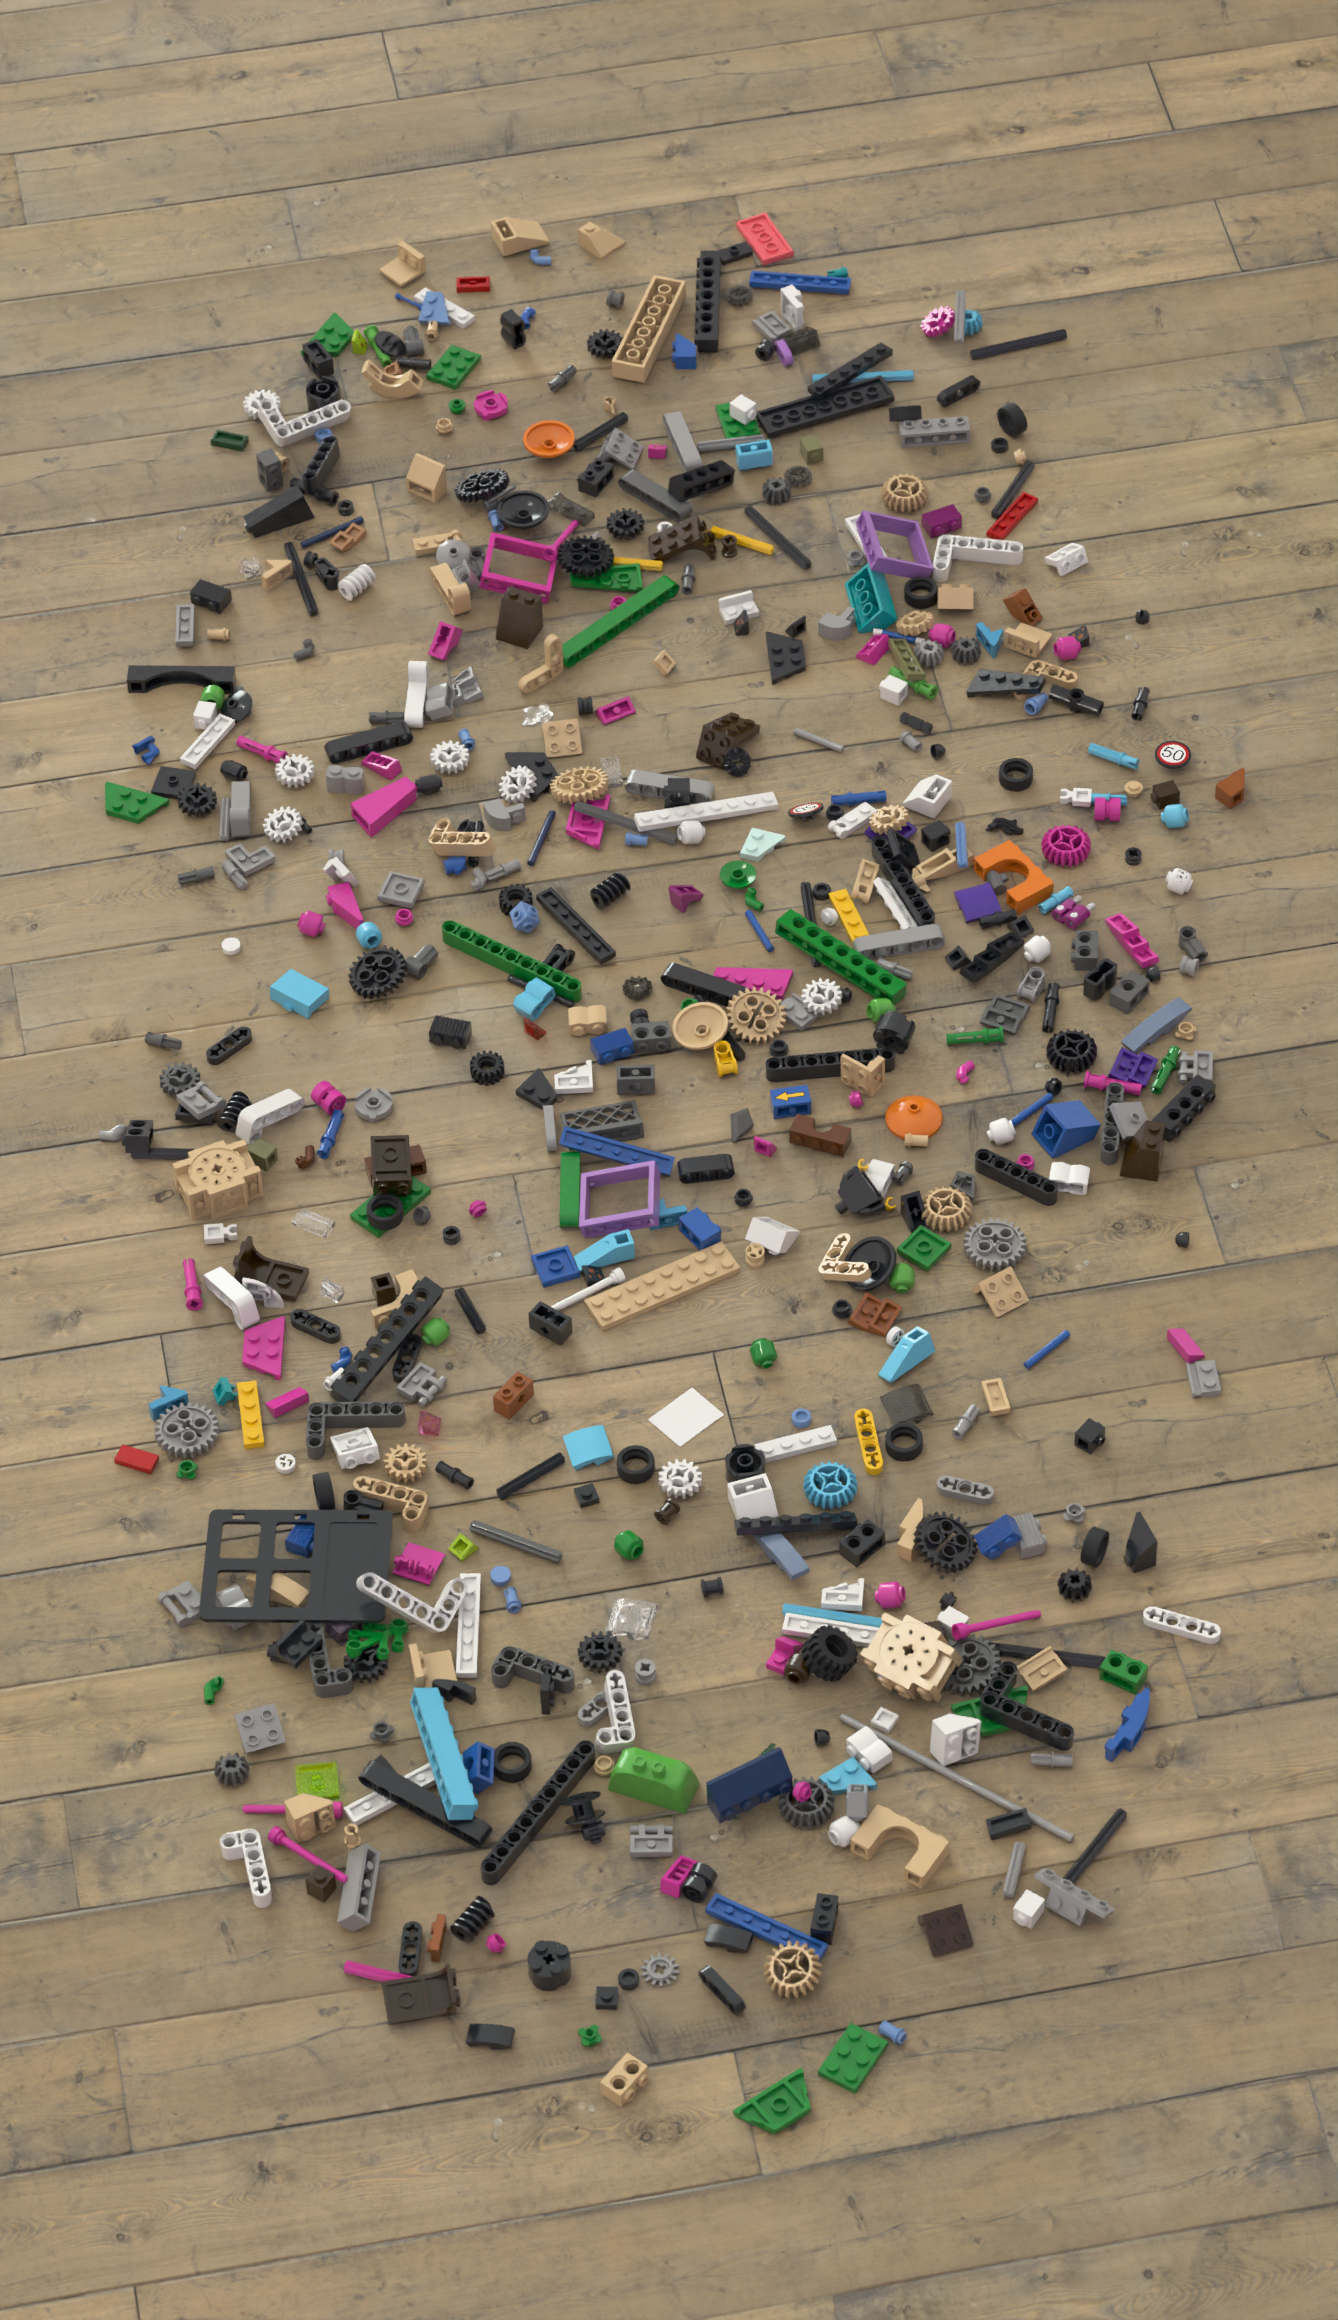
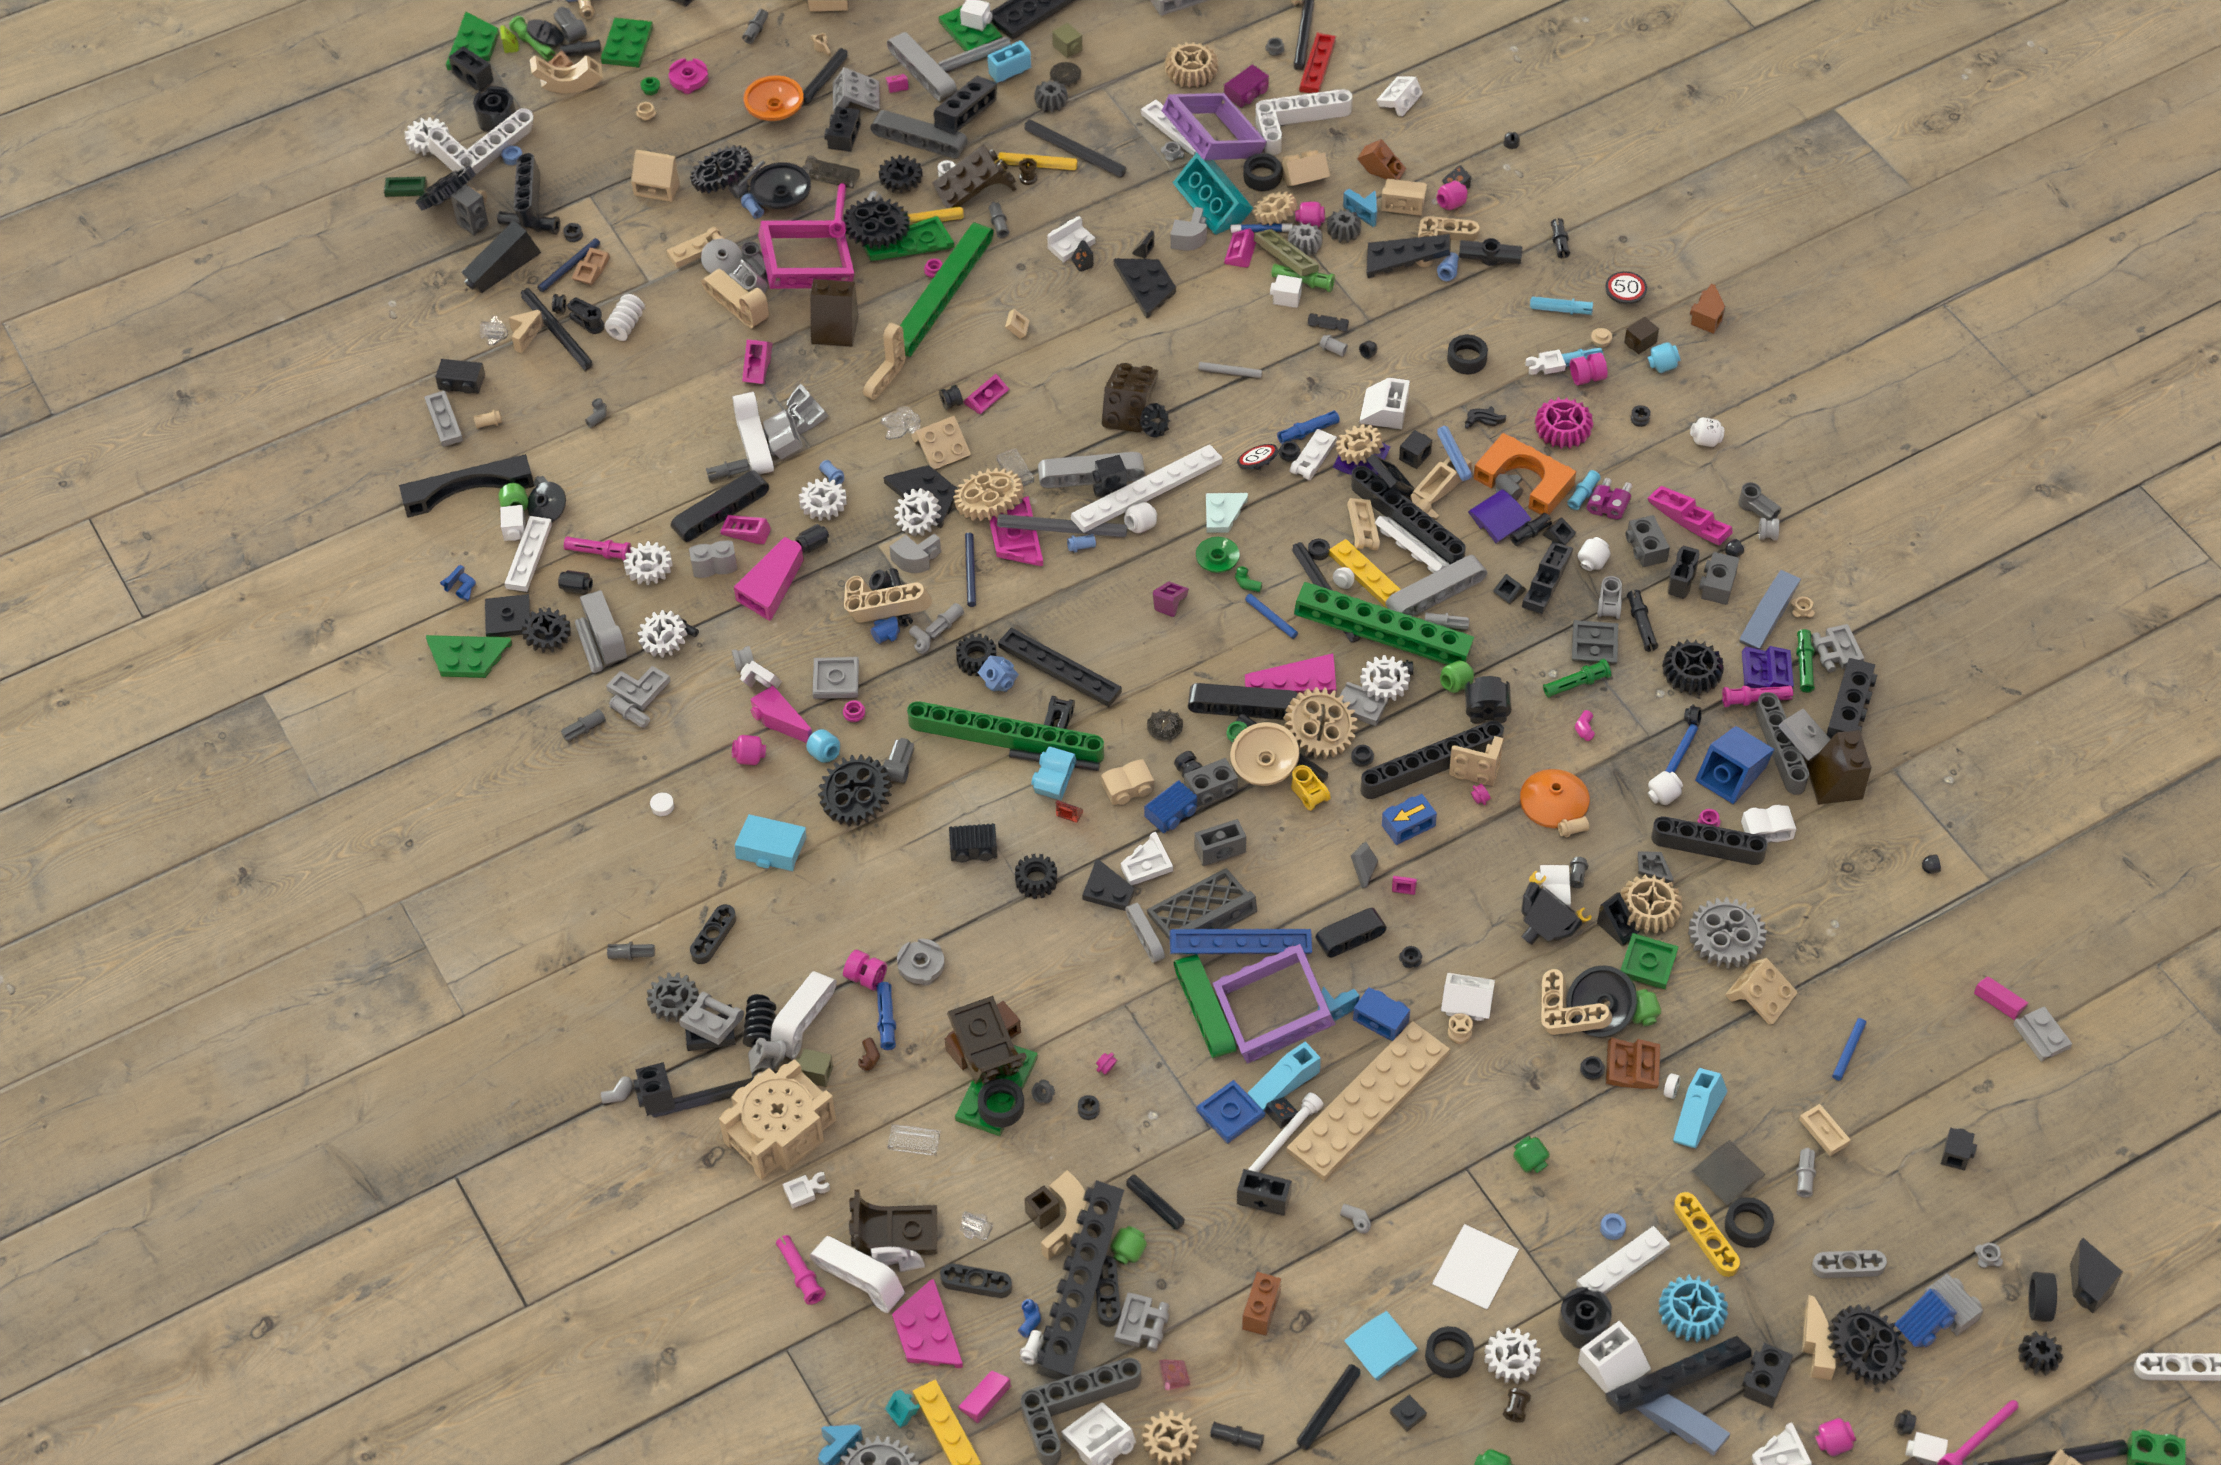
camera: 20 degrees left, 5 degrees up
black piece [590,872,631,910] -> none
reddish brown arch [789,1114,851,1157] -> none
none -> black gear [415,165,476,211]
none -> light grey piece [748,1038,786,1077]
none -> light grey arm [1340,1204,1371,1234]

